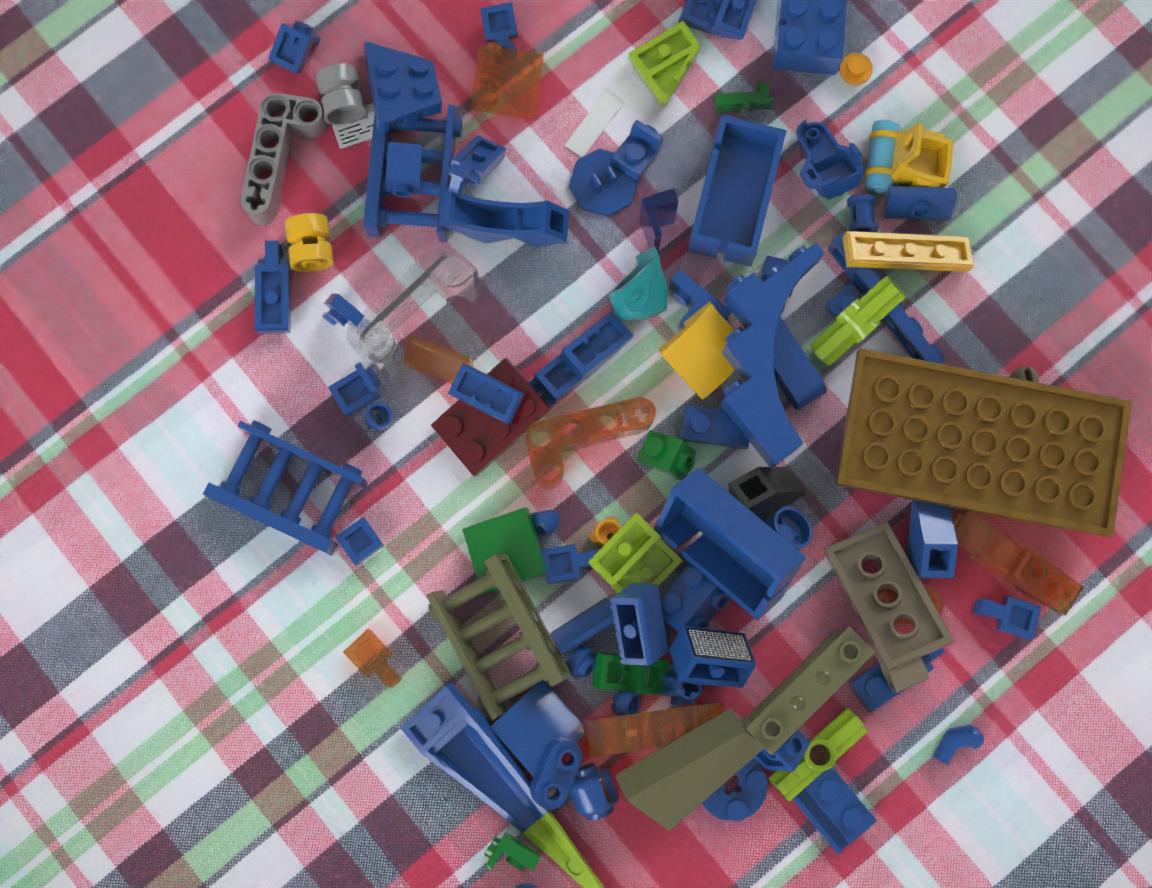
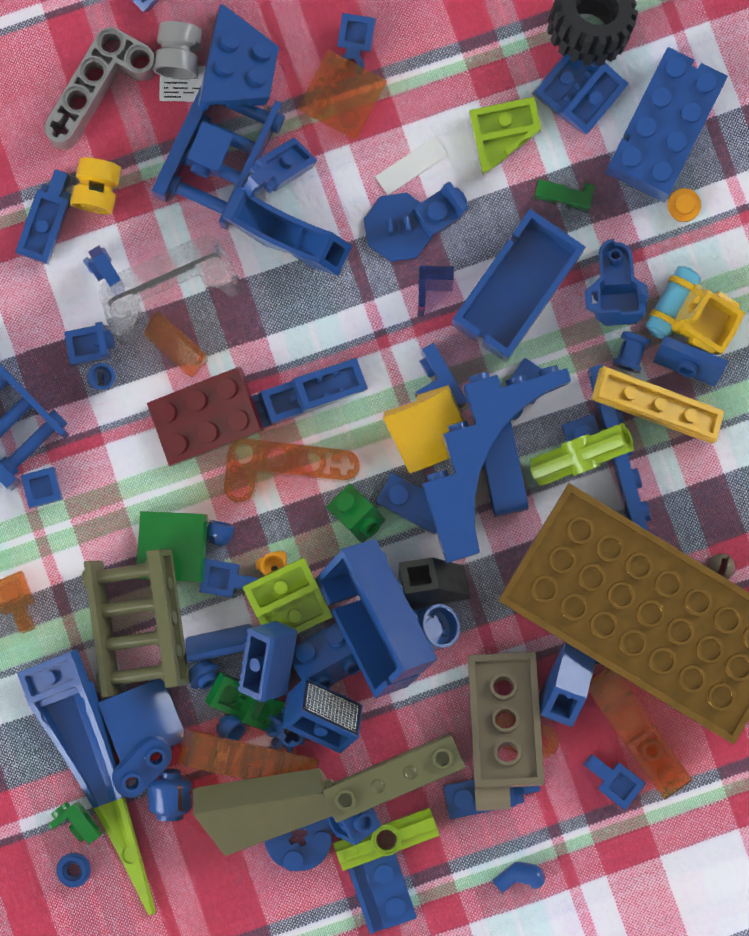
camera: 20 degrees right, 5 degrees up
blue plate [448,363,525,425] -> none
teal helmet [609,246,668,320] -> none

